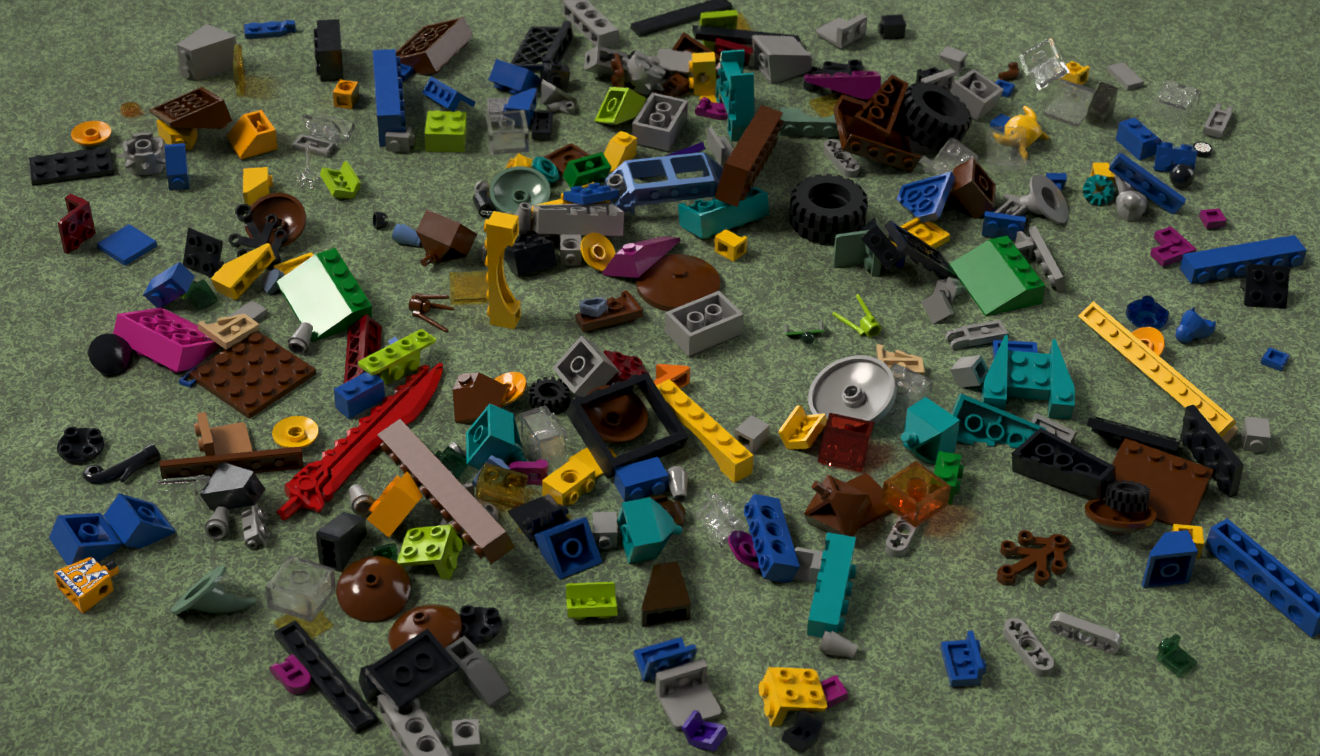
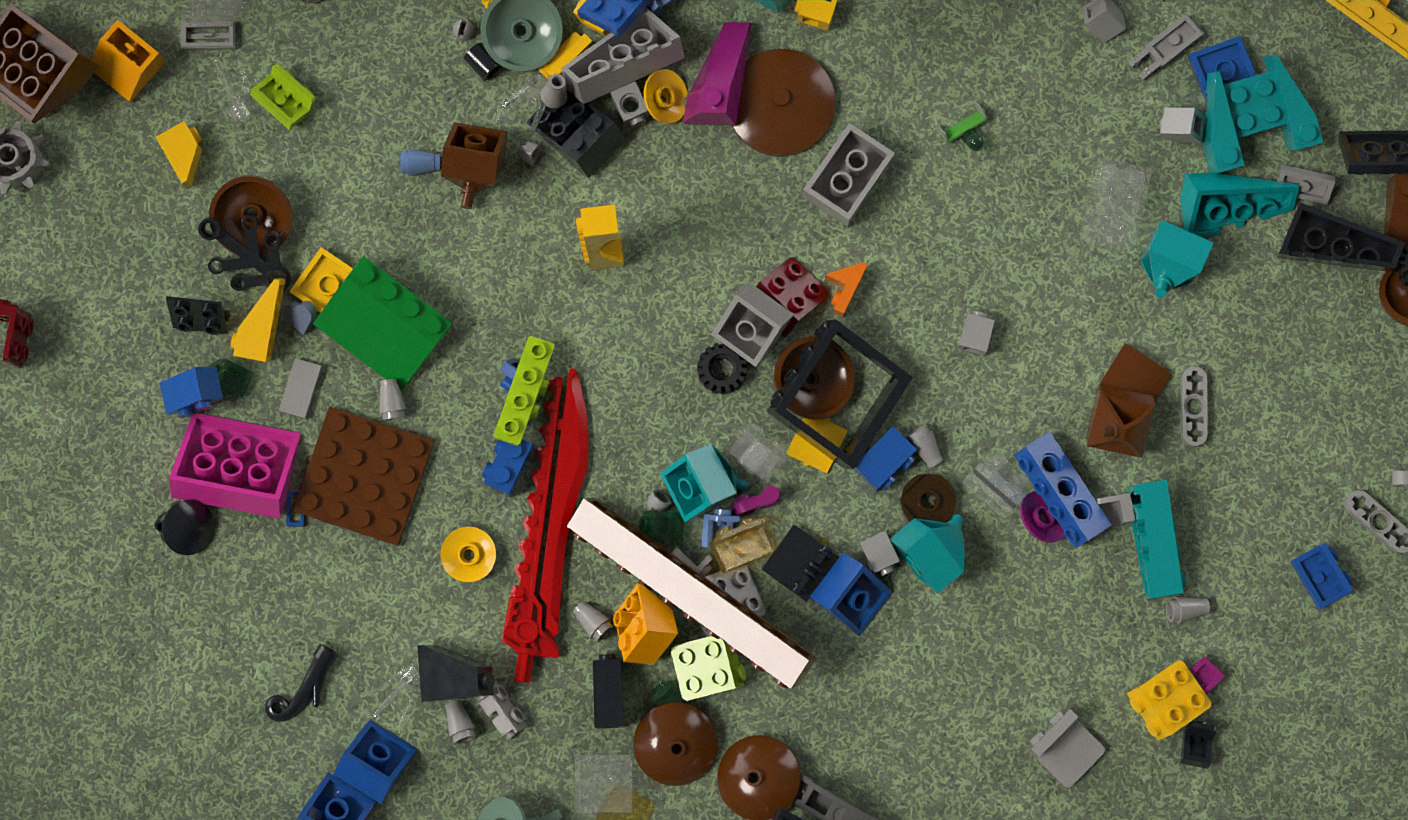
camera: 20 degrees left, 40 degrees up
black dish [57,426,104,463] -> none
blue tile [97,224,157,266] -> none
reddish brown tile [160,446,304,483] -> none
blue slope [164,143,190,190] -> none
medium nougat bracket [194,412,252,456] -> none
tan wing [198,313,259,350] -> none
dark red fence [344,314,382,383] -> none
black hinge [373,212,388,228] -> none
reddish brown plant [409,293,454,332] -> none
clear yellow tile [449,271,489,305] -> none
reddish brown slope [453,372,509,424] -> none
black dish [459,605,502,644] -> none
light orange dish [494,372,527,406] -> none
yellow brick [542,457,595,506] -> none
lime bracket [566,582,617,620] -> none
reddish brown wing [575,290,643,332] -> none
sand blue tile [579,297,607,318] -> none
blue bracket [633,637,698,681] -> none
dark brown slope [641,561,691,627] -> none
yellow arch [656,379,754,483] -> none
dark purple bracket [682,710,728,751] -> none
yellow bracket [778,405,828,450] -> none
light grey dish [808,355,897,433] -> none
clear red slope [818,413,874,472] -> none
lime plant [832,294,881,337] -> none
tan wing [876,344,925,379] -> none
clear orange brick [881,461,951,527] -> none
green brick [929,451,964,505] -> none
reddish brown plant [996,530,1071,586] -> none

